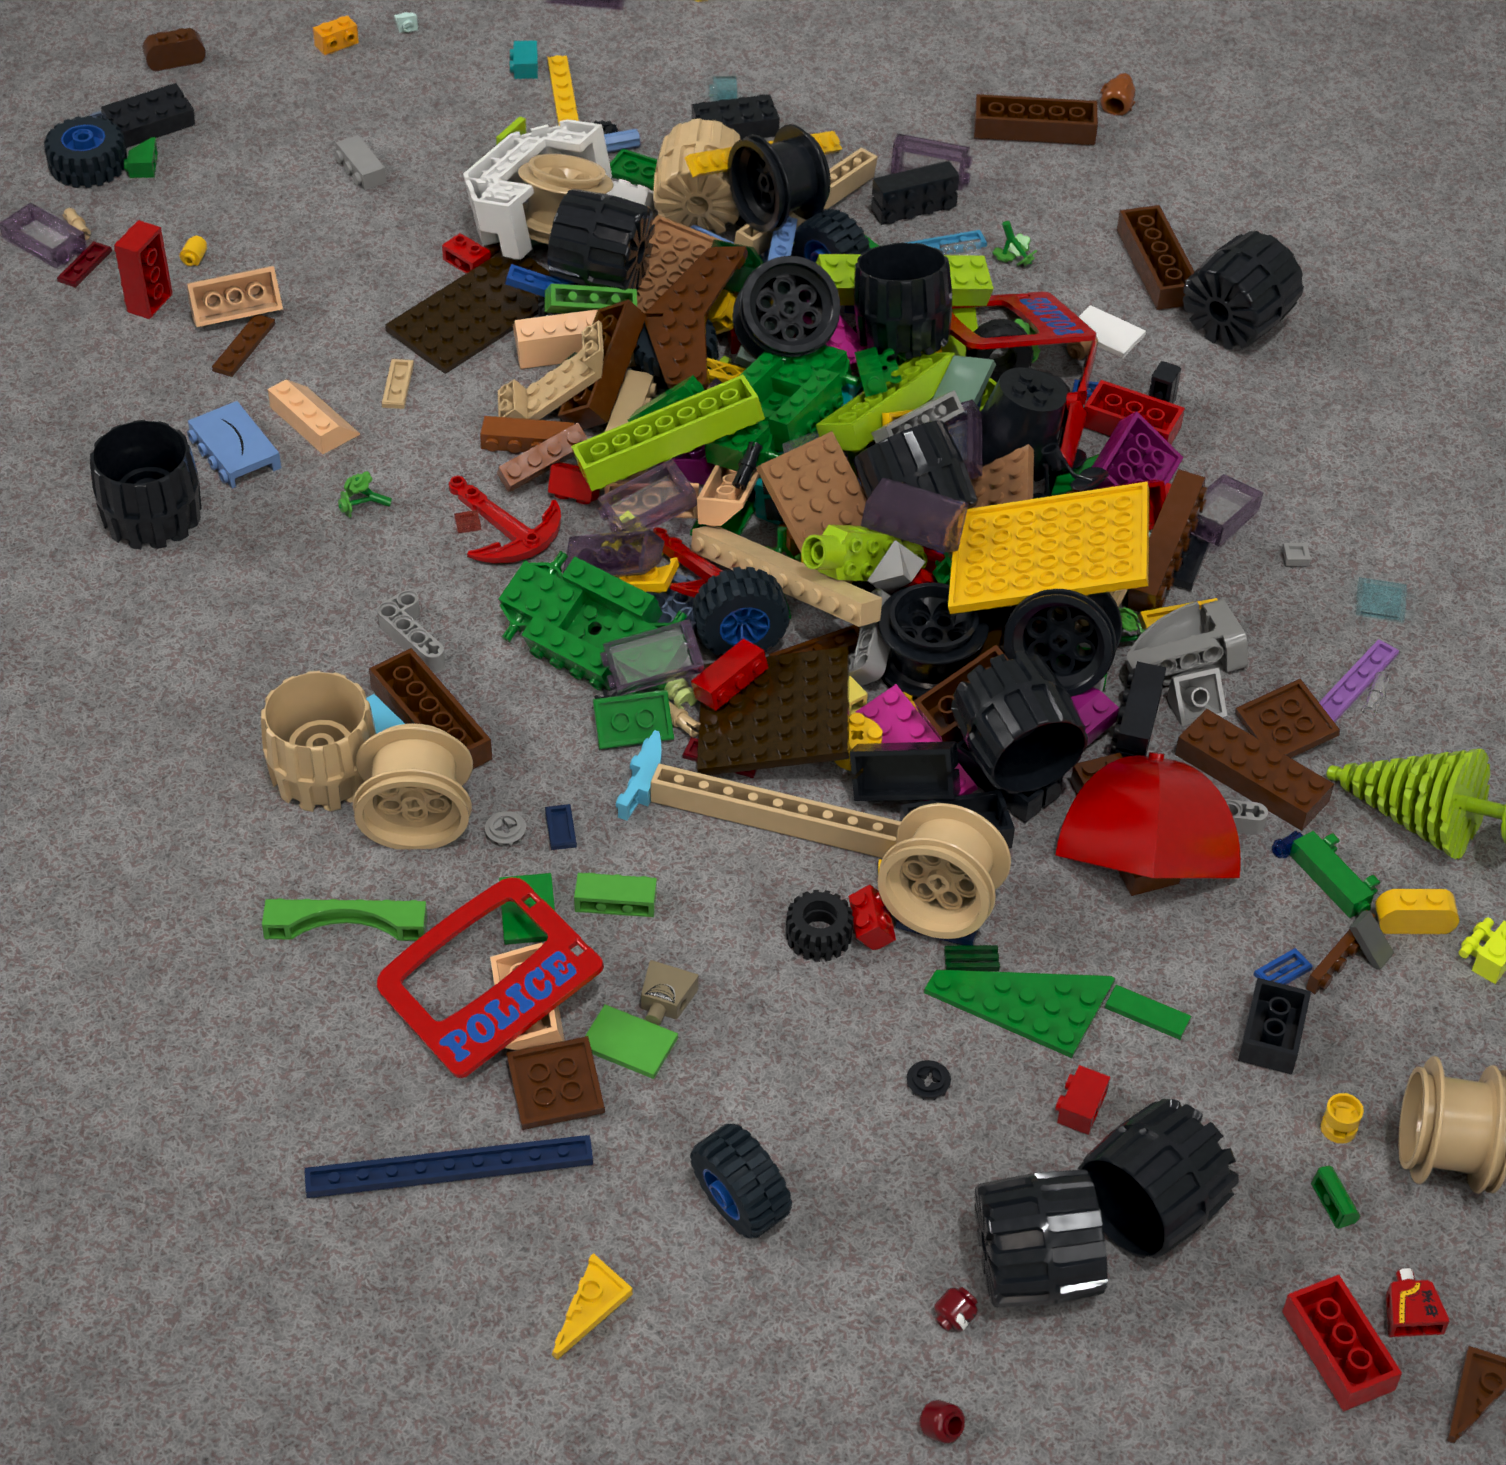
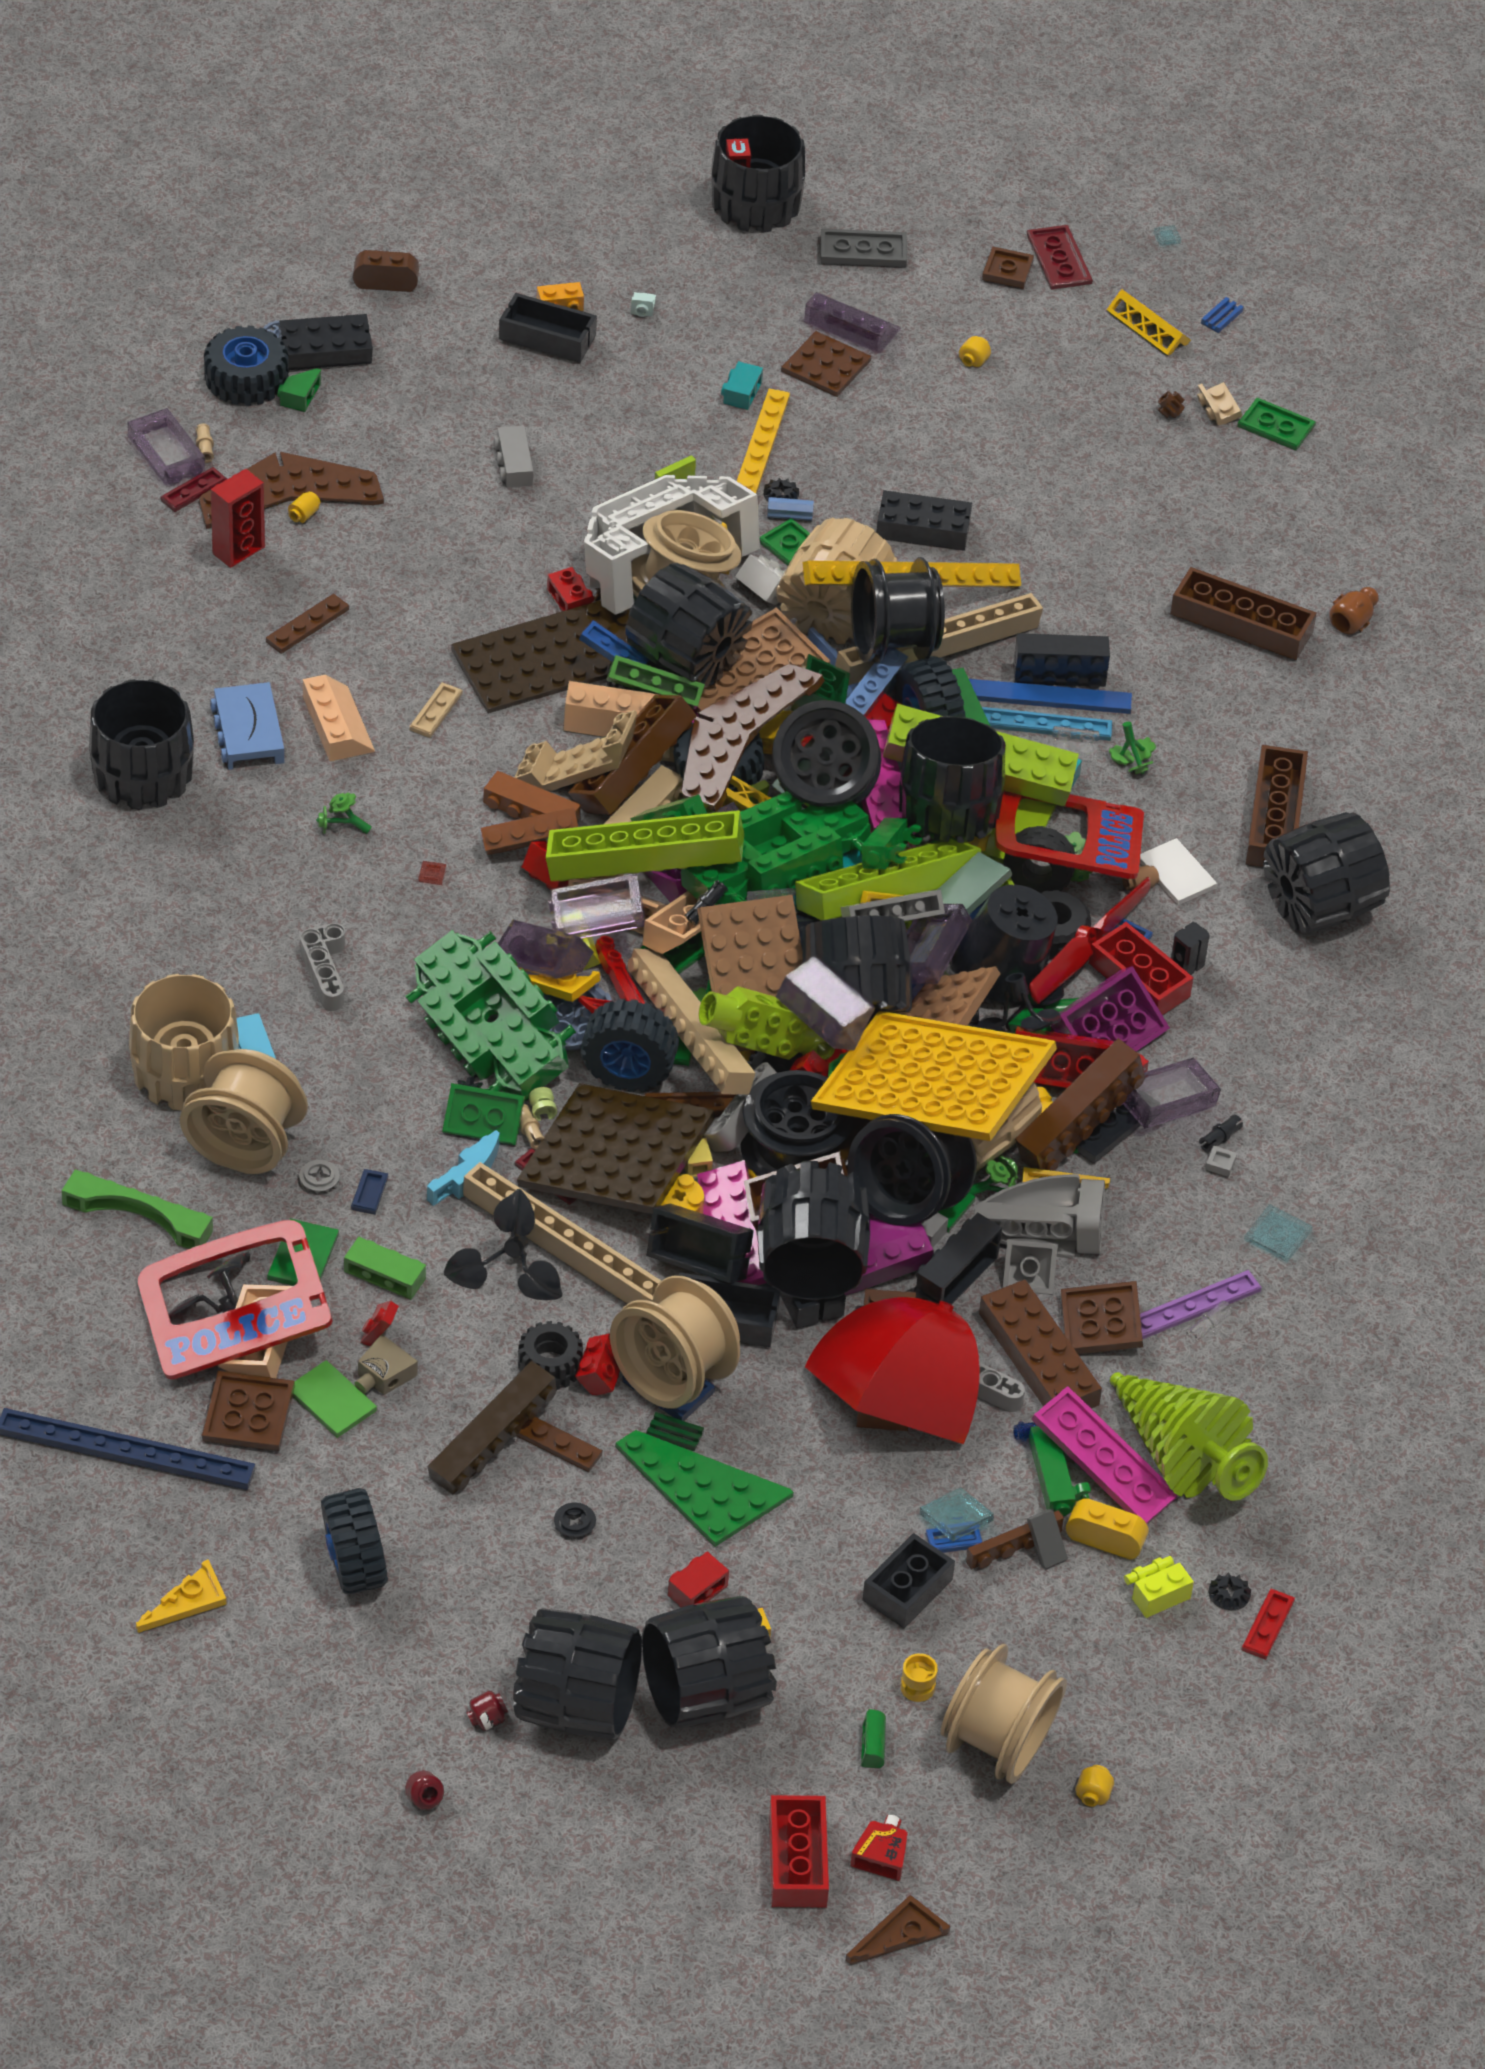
camera: 20 degrees right, 0 degrees up
light nougat slope [187,266,283,327] -> none
reddish brown brick [369,648,493,769] -> none
red piece [449,476,561,563] -> none
window [600,619,704,696] -> none
red brick [691,638,768,711] -> none
clear light blue brick [709,76,737,101] -> none
light grey slope [867,540,925,595] -> none
clear purple window [891,133,972,191] -> none
green tile [1105,985,1191,1040] -> none
none -> black plant [169,1252,250,1319]
none -> reddish brown wing [199,452,384,529]
none -> red wing [361,1301,399,1346]
none -> dark brown brick [427,1361,557,1495]
none -> black plant [444,1189,563,1300]
none -> black piece [499,293,597,362]
none -> reddish brown plate [516,1417,603,1472]
none -> reddish brown plate [781,331,871,397]
none -> clear light blue tile [920,1487,994,1541]
none -> blue tile [969,679,1132,714]
none -> dark pink plate [1031,1386,1178,1524]
none -> black pin [1199,1114,1243,1152]

